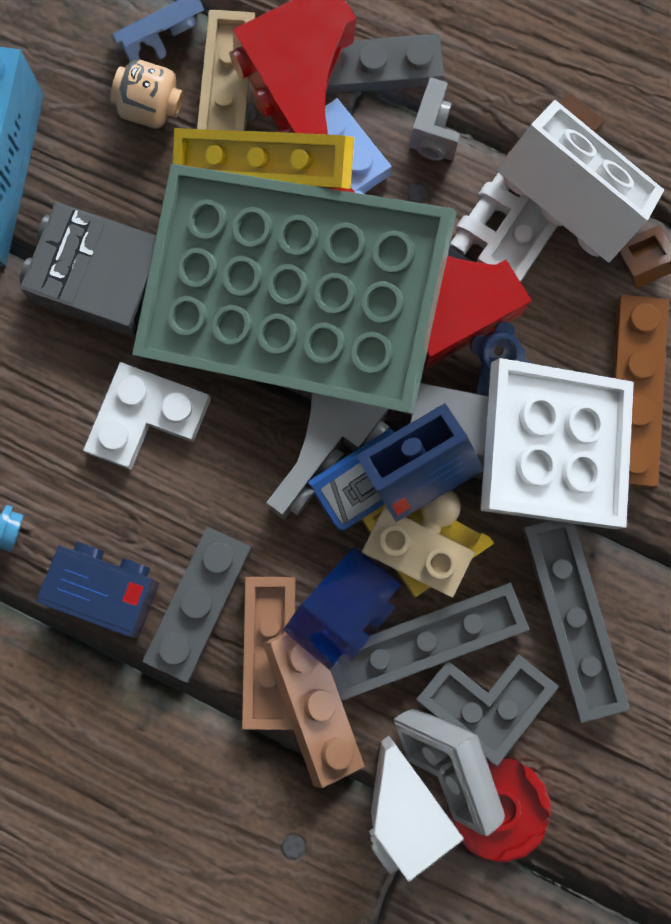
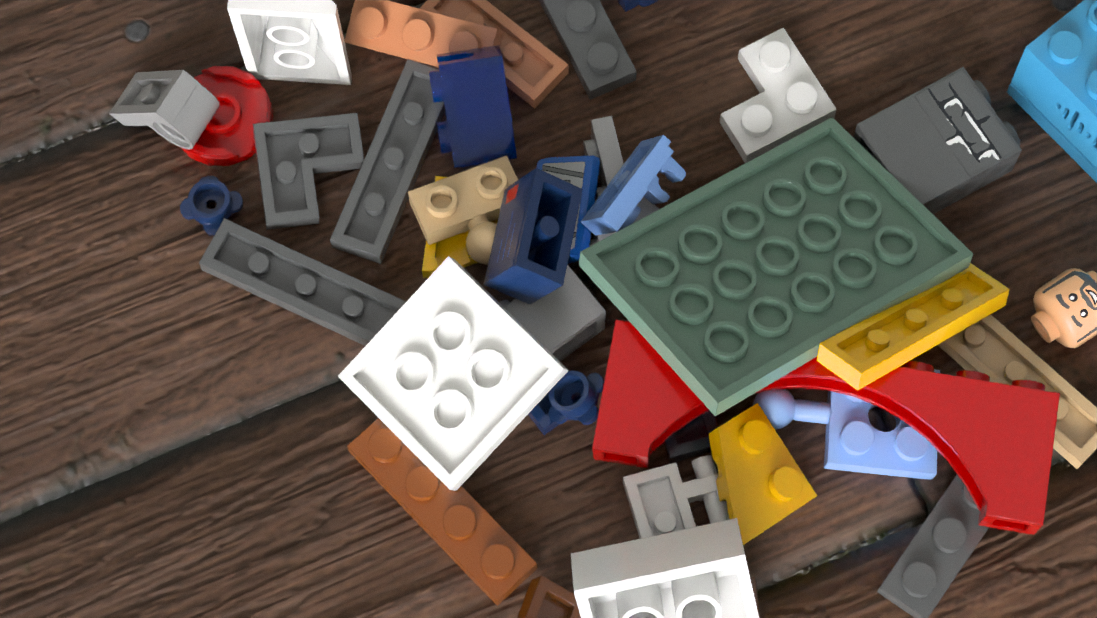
camera: 130 degrees right, 10 degrees down
light grey brick [394,709,505,837] -> none
light grey bracket [409,77,460,160] -> none
none -> light grey plate [109,70,220,150]
none -> dark blue plate [180,176,243,235]
none -> medium blue plate [580,135,686,236]
none -> yellow wing [708,403,817,545]

